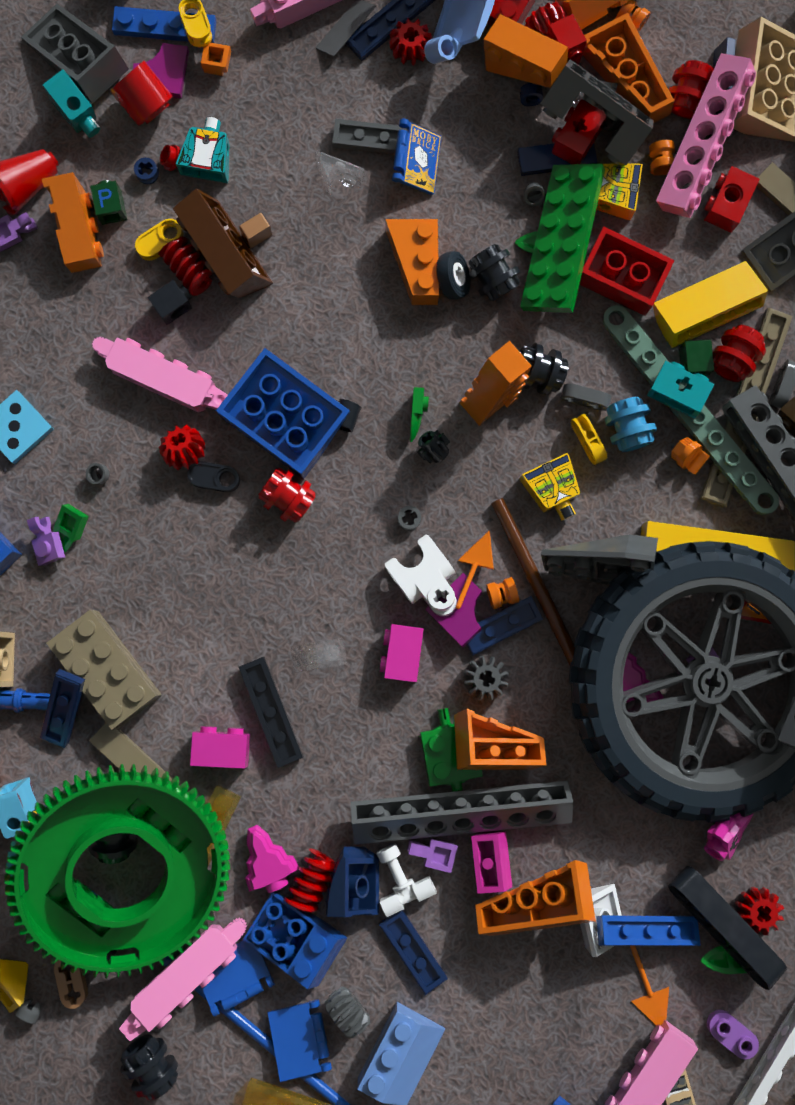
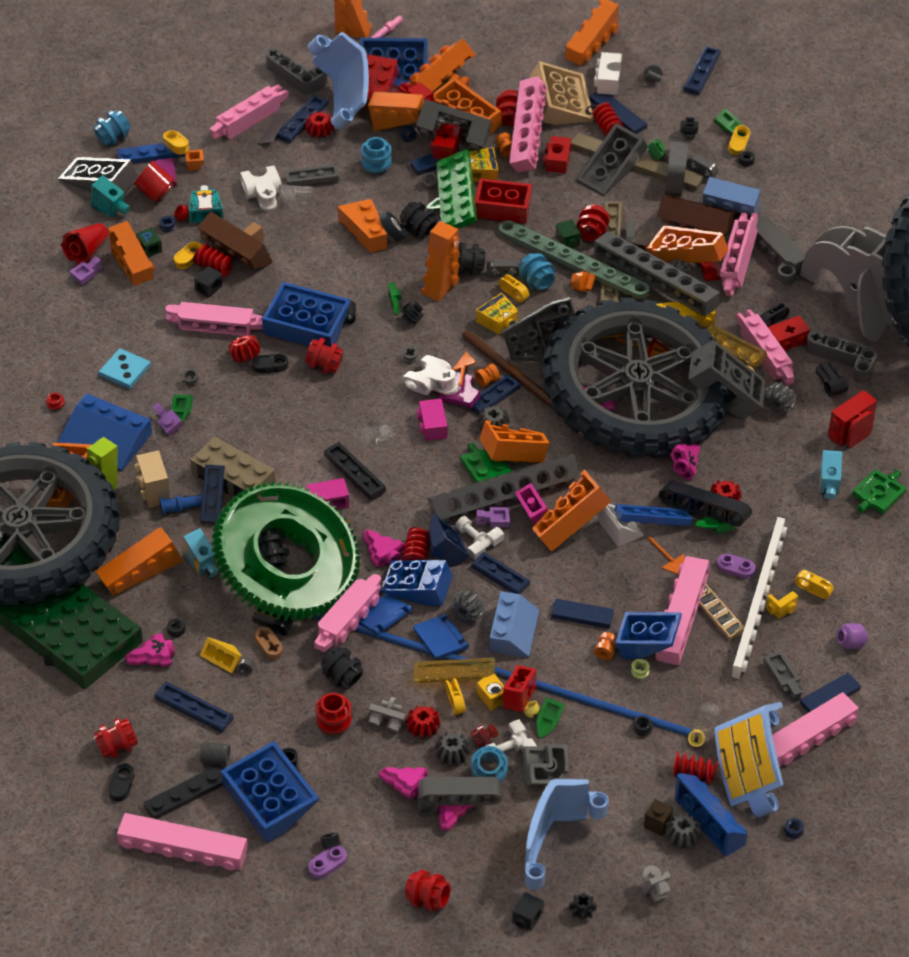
camera: 10 degrees left, 35 degrees down
piece [392,119,441,195] -> none
teal brick [647,361,714,419] -> none
yellow brick [653,261,768,348] -> none
none -> white piece [240,166,282,211]
none -> dark azure piece [361,137,392,174]
none -> dark blue tile [551,599,614,629]

